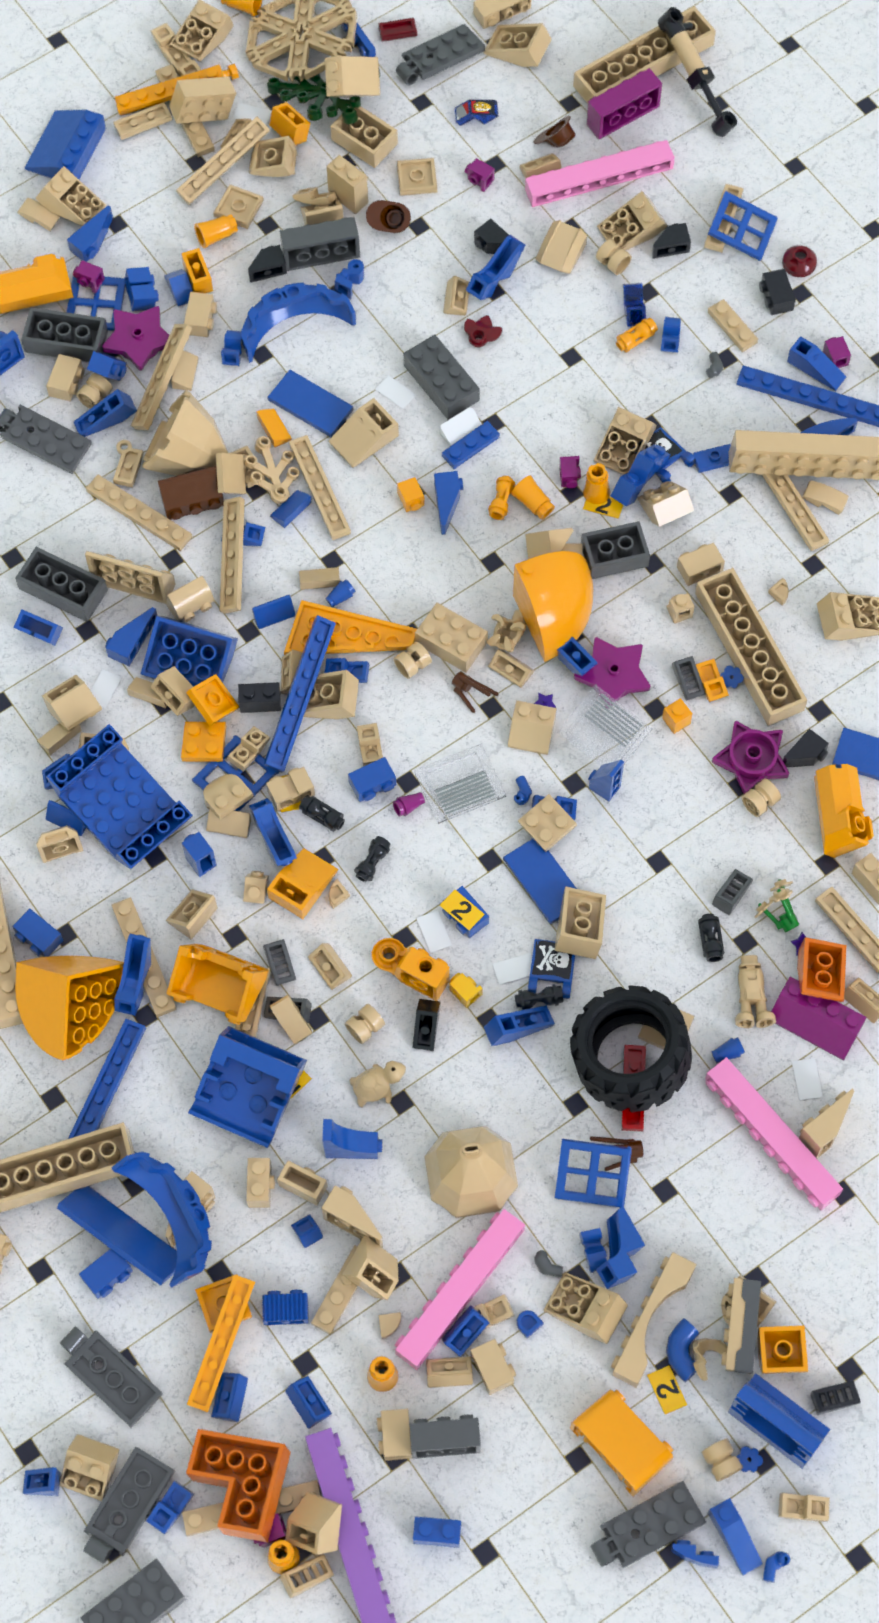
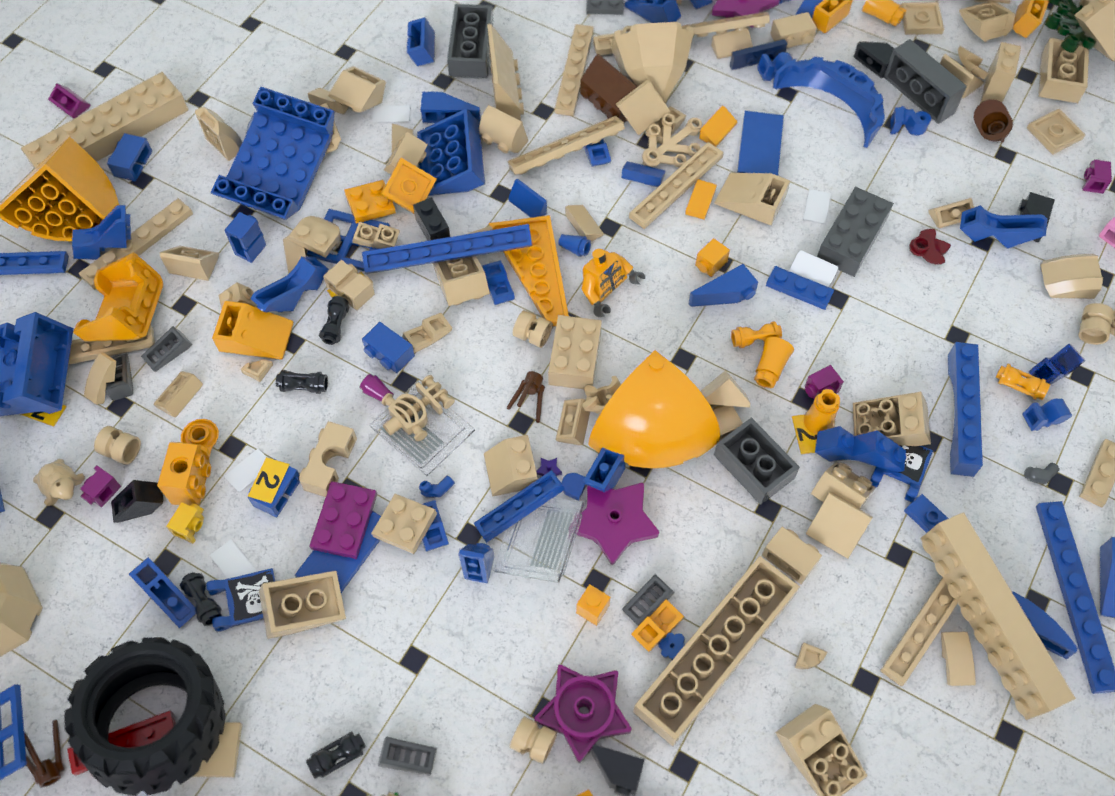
camera: 65 degrees right, 5 degrees down
tan brick [666,593,695,624] -> none
none -> magenta brick [80,465,122,508]
none -> tan arch [299,421,357,497]
none -> magenta plate [309,481,377,559]
none -> tan piece [381,375,455,441]
none -> blue tile [474,470,565,543]
none -> blue tile [562,473,586,501]
none -> light orange torso [581,249,646,317]
none -> light orange tile [685,179,717,220]
none -> dark blue plate [729,39,788,70]
none -> tan tile [806,492,873,559]
none -> blue arch [948,342,983,477]

